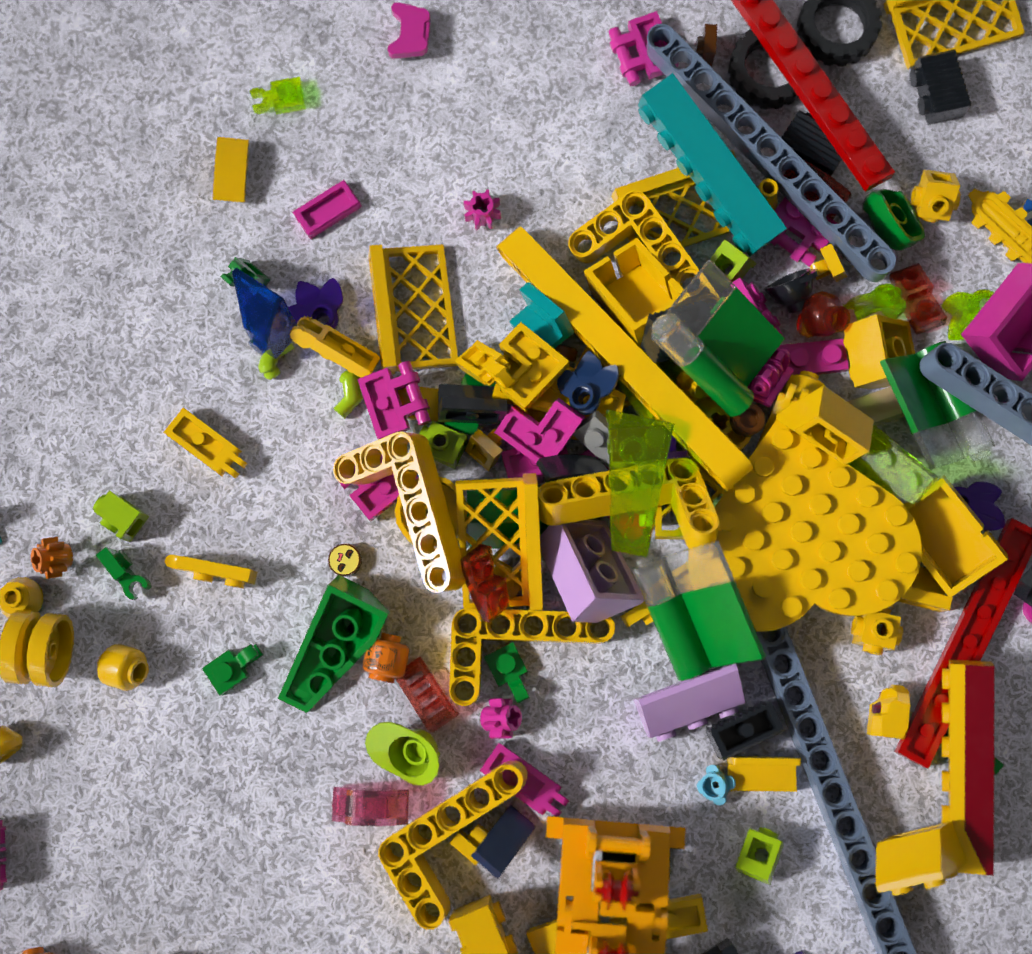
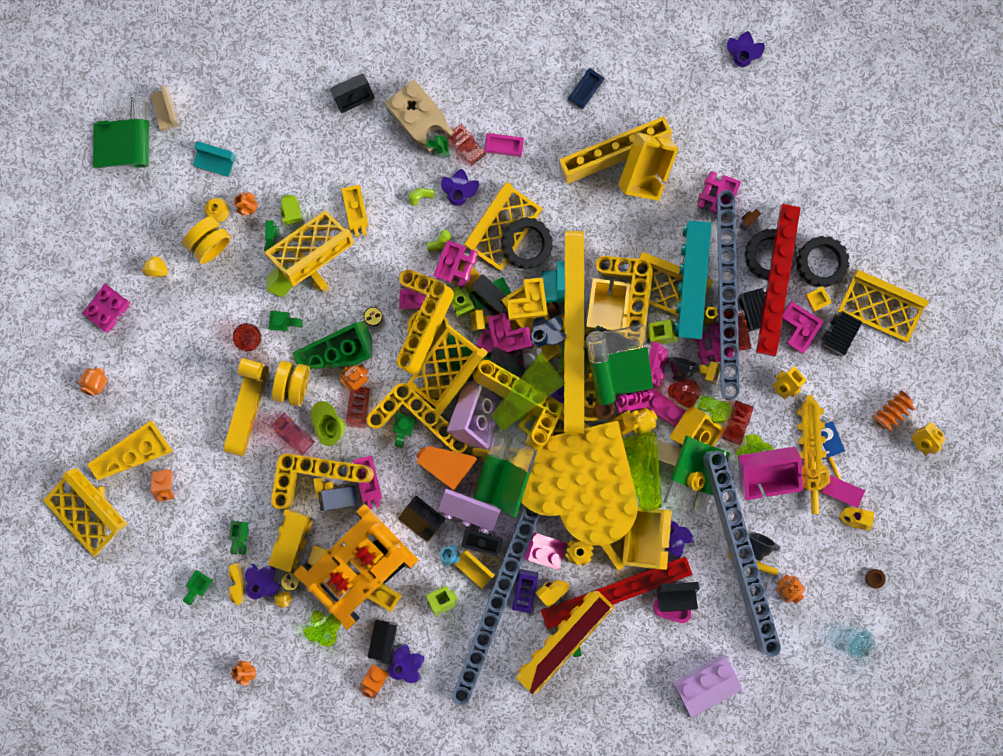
camera: 35 degrees right, 5 degrees up
yellow head [97,644,149,691] -> none
yellow slope [213,137,249,203] -> none
clear blue slope [232,268,297,359] -> none
clear neon green plate [250,76,306,115] -> none
yellow hinge [289,316,380,378] -> none
dark pink piece [387,2,431,59] -> none
yellow hinge [455,340,516,389] -> none
clear red slope [460,543,509,623] -> none
dark pink gear [463,189,501,230] -> none
dark pink gear [480,698,522,738] -> none
yellow slope [776,385,874,465] -> none
green piece [862,189,925,251] -> none
yellow slope [876,821,967,896] -> none
none -> yellow beam [223,358,269,457]
none -> clear red hair [233,323,262,352]
none -> yellow fence [264,210,354,287]
none -> lime panel [266,266,293,297]
none -> yellow wheel [272,360,310,407]
none -> black panel [330,74,375,113]
none -> tan brick [385,79,453,153]
none -> black panel [398,495,446,542]
none -> orange slope [416,446,478,490]
none -> clear red slope [447,123,486,166]
none -> black tyre [501,217,553,269]
none -> dark purple slope [512,569,539,613]
none -> plate [524,532,567,570]
none -> yellow brick [559,116,672,184]
none -> dark blue tile [568,68,605,109]
none -> yellow piece [618,132,679,201]
none -> yellow plate [687,472,705,491]
none -> dark pink plate [782,301,824,354]
none -> yellow tile [805,286,832,312]

